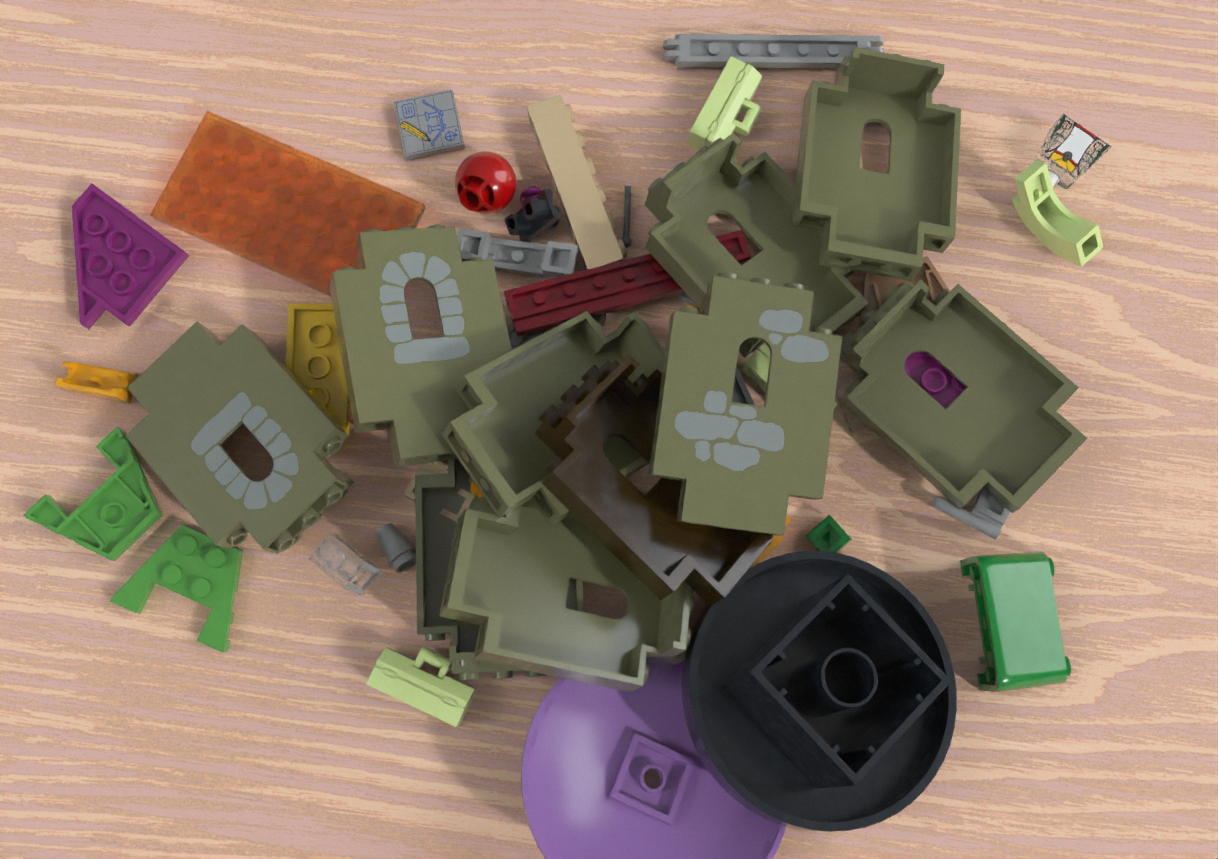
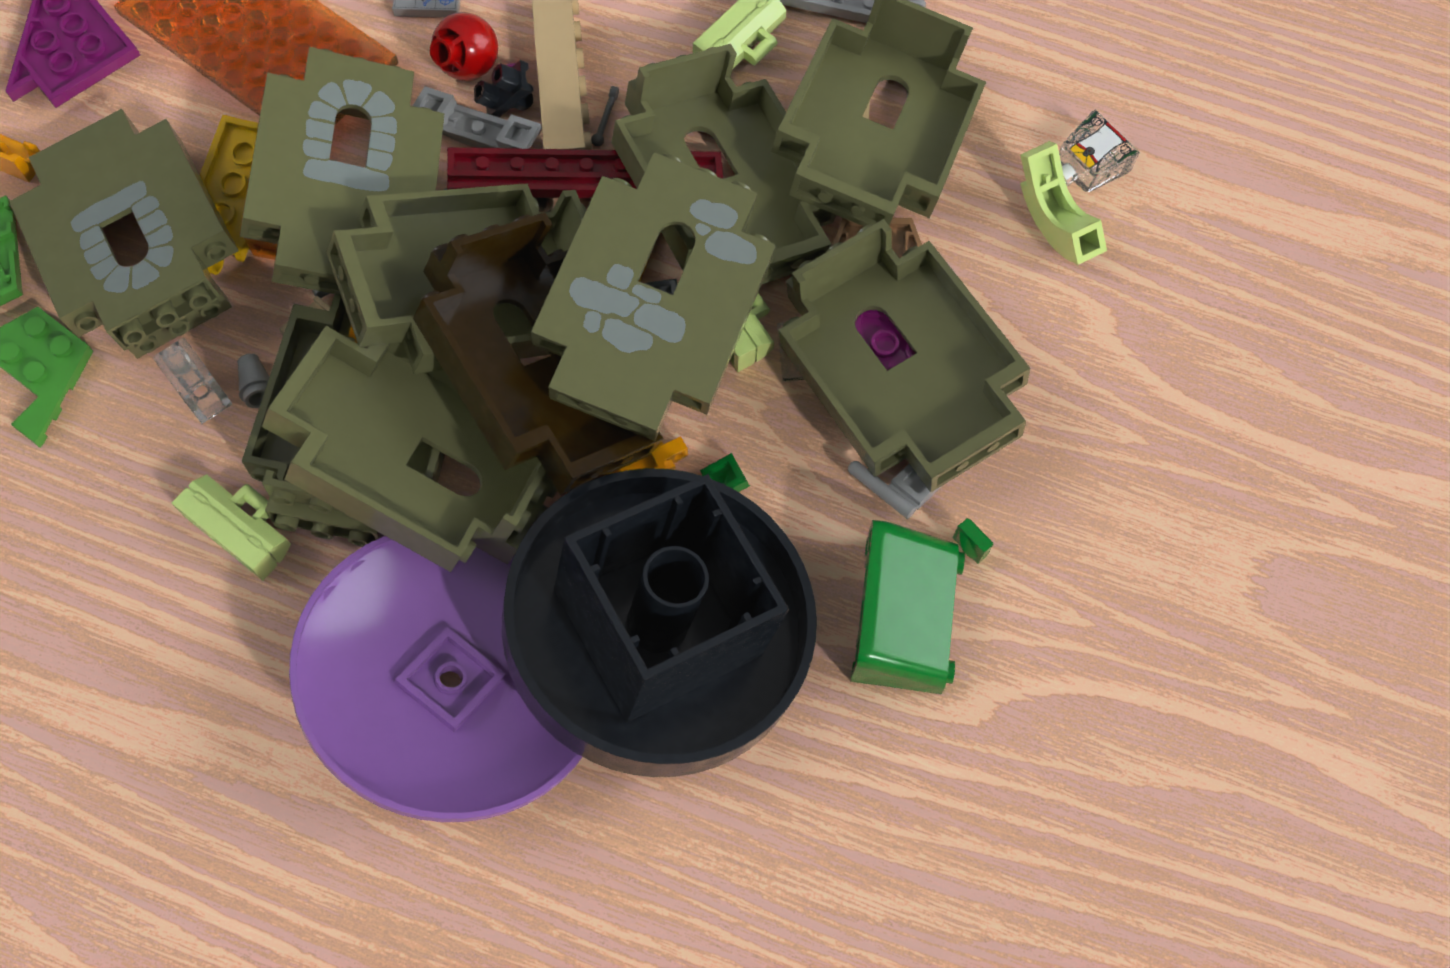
camera: 10 degrees right, 10 degrees down
none -> green tile [952,518,994,564]

